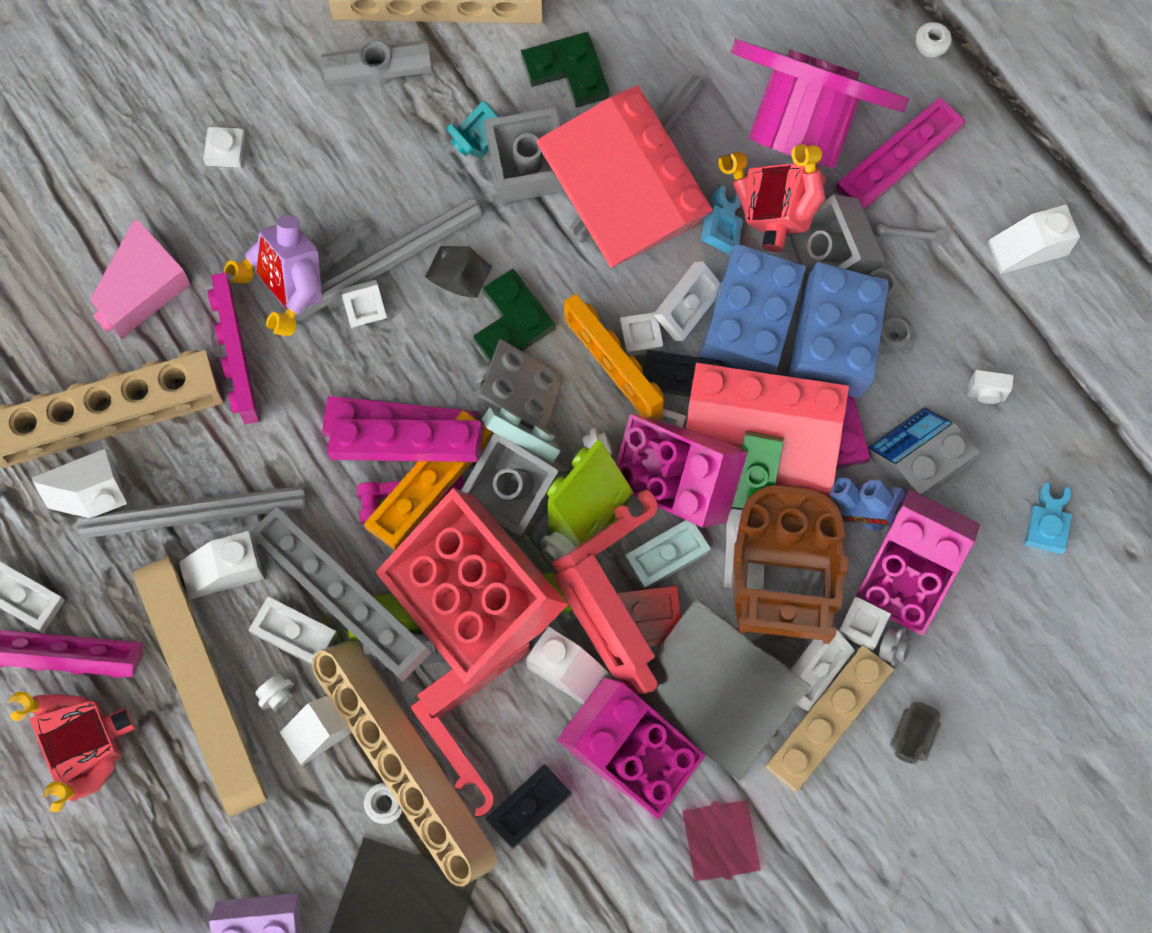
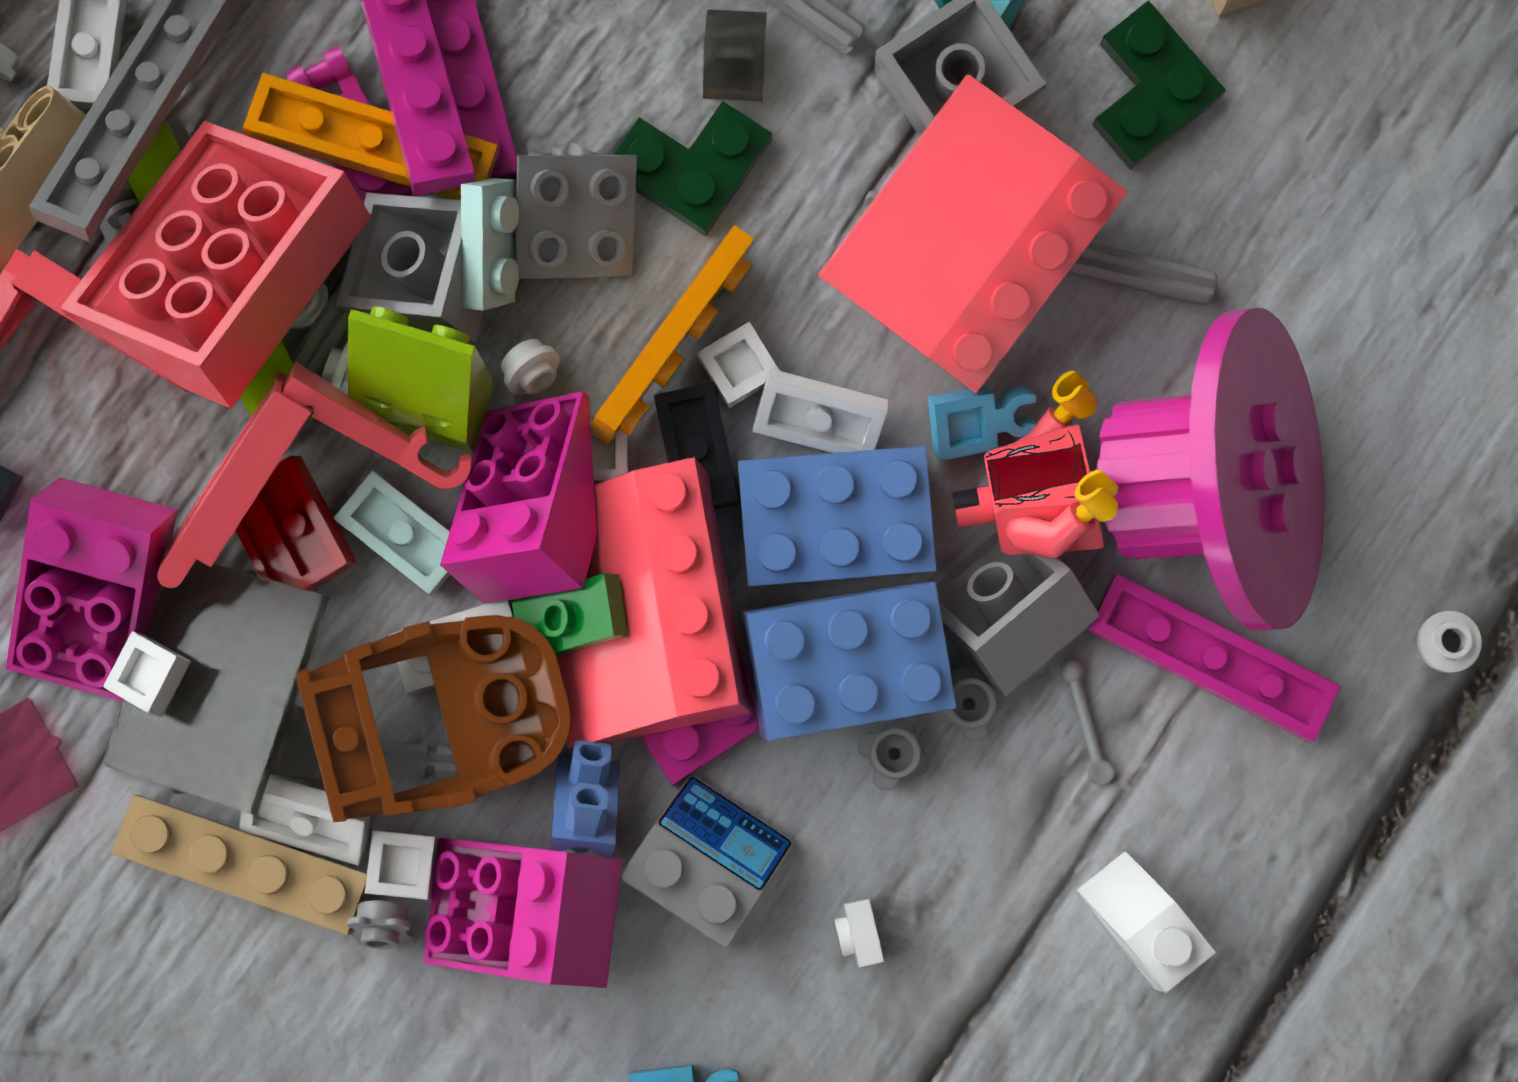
camera: 70 degrees right, 10 degrees up
white slope [526,626,614,704] -> none
clear smoke brick [890,702,941,764] -> none
none -> white plate [103,631,191,717]

